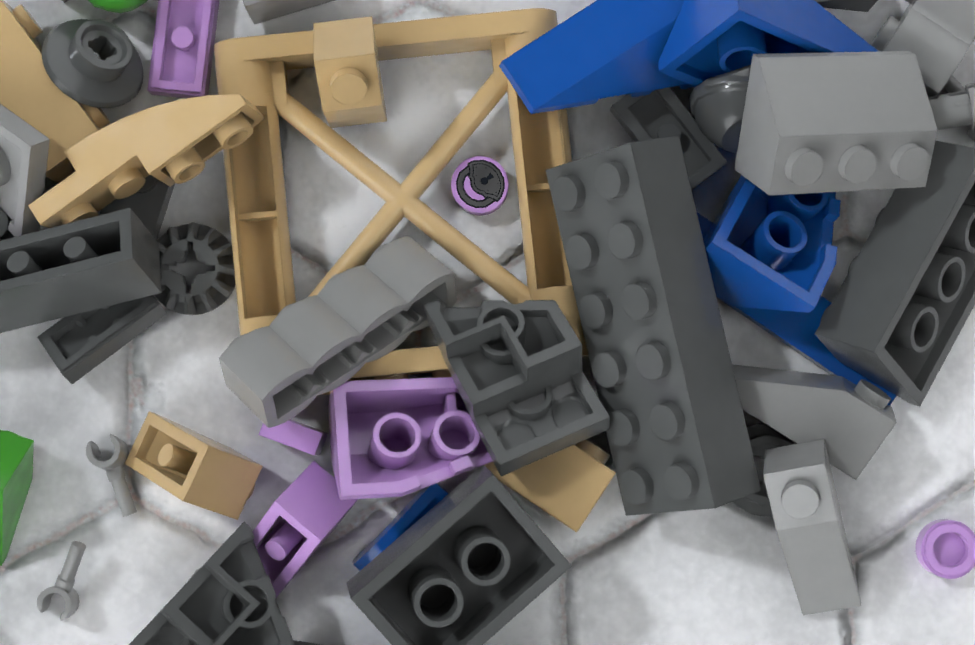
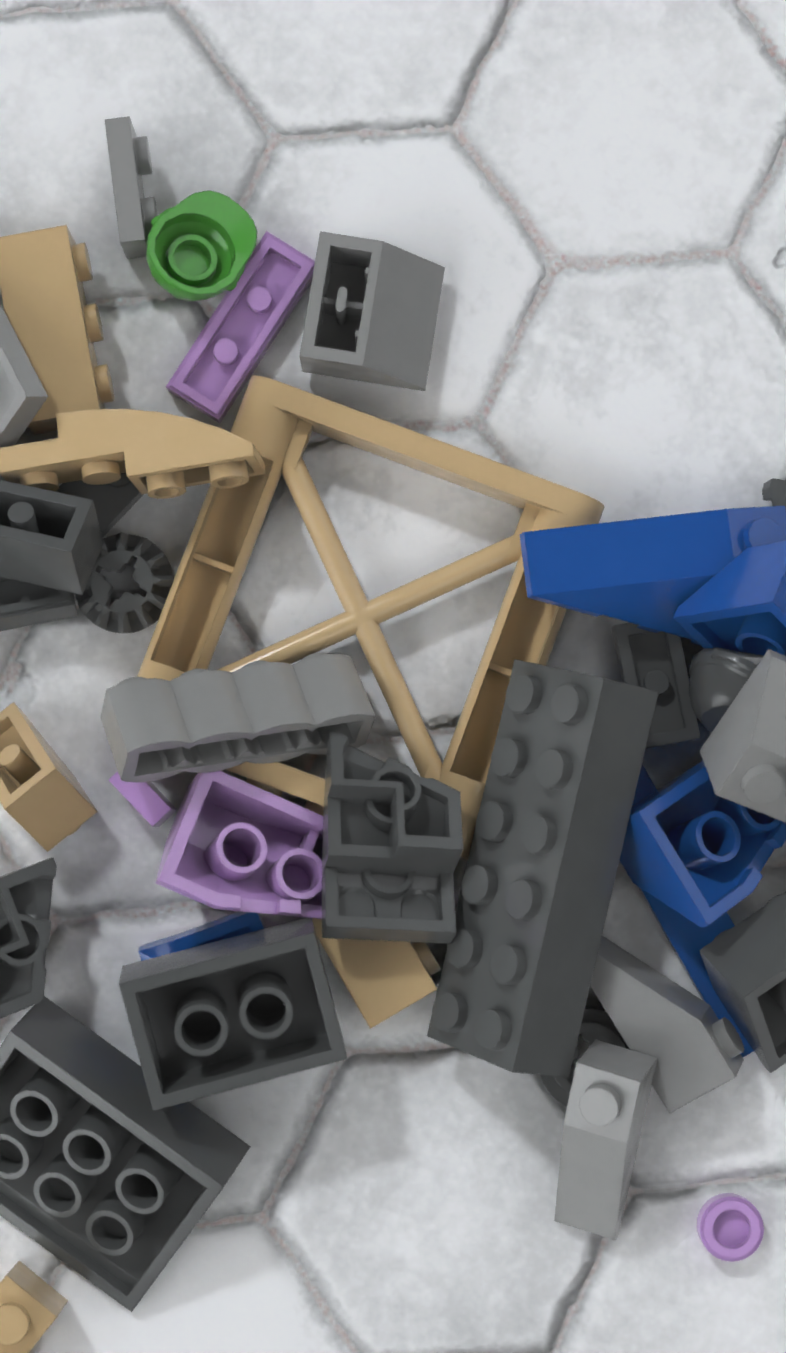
camera: 30 degrees right, 0 degrees up
dark grey piece [42,19,143,108] -> none
lavender slope [253,461,358,597] -> none
tan slope [313,16,387,128] -> none
tile [451,156,509,216] -> none

